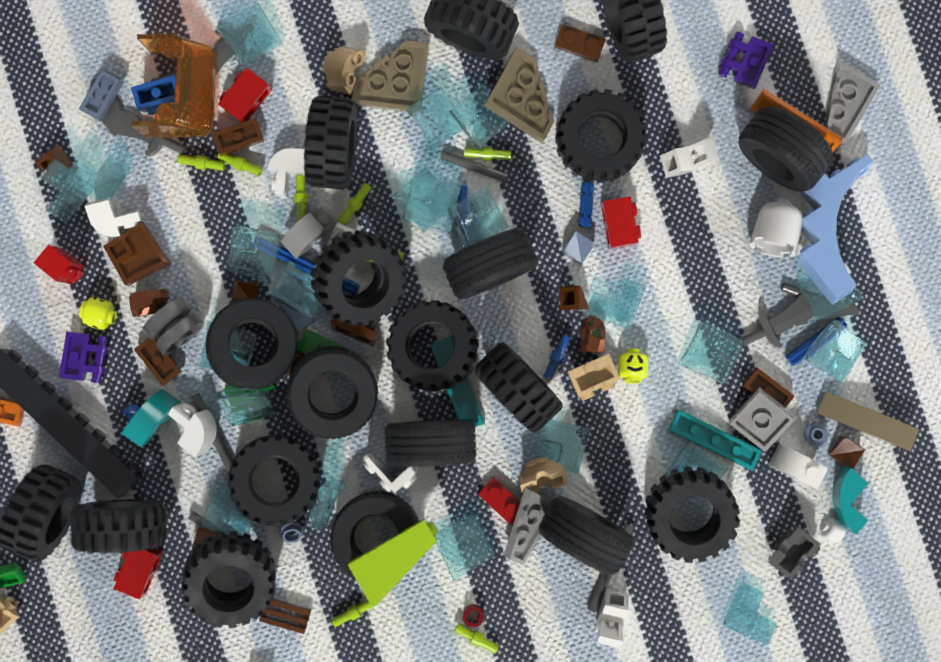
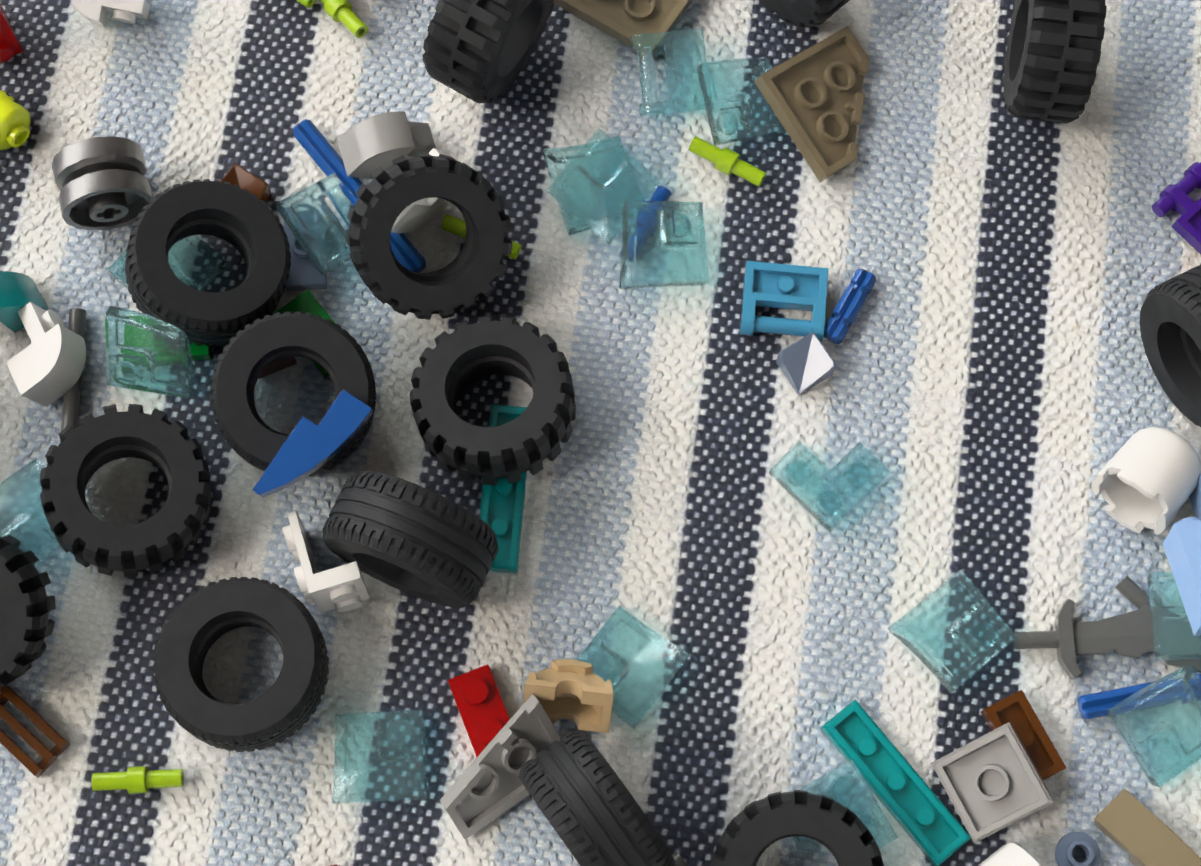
camera: 20 degrees right, 15 degrees down
reddish brown plate [103,222,172,286] -> none
copper rock [129,289,170,317] -> none
reddish brown plate [134,338,183,386] -> none
clear light blue plate [227,224,281,284] -> none
white brick [267,148,305,198] -> none
sand blue plate [279,521,303,543] -> none
lime bar [294,175,308,222] -> none
clear light blue plate [309,479,345,530] -> none
reddish brown plate [331,317,378,347] -> none
lime bar [338,183,372,226] -> none
lime slope [348,517,439,608] -> none
dark grey bar [440,150,508,182] -> none
black tyre [443,228,538,299] -> none
black tyre [474,342,563,432] -> none
blue bar [543,335,571,380] -> none
reddish brown plate [554,24,606,63] -> none
black tyre [555,89,647,183] -> none
reddish brown slope [560,285,588,311] -> none
tan cylinder [567,354,620,401] -> none
copper rock [580,315,605,353] -> none
red brick [600,196,641,250] -> none
neon yellow head [618,348,648,384] -> none
white brick [660,138,718,178] -> none
none -> blue slope [253,389,373,498]
none -> dark azure plate [740,261,828,342]

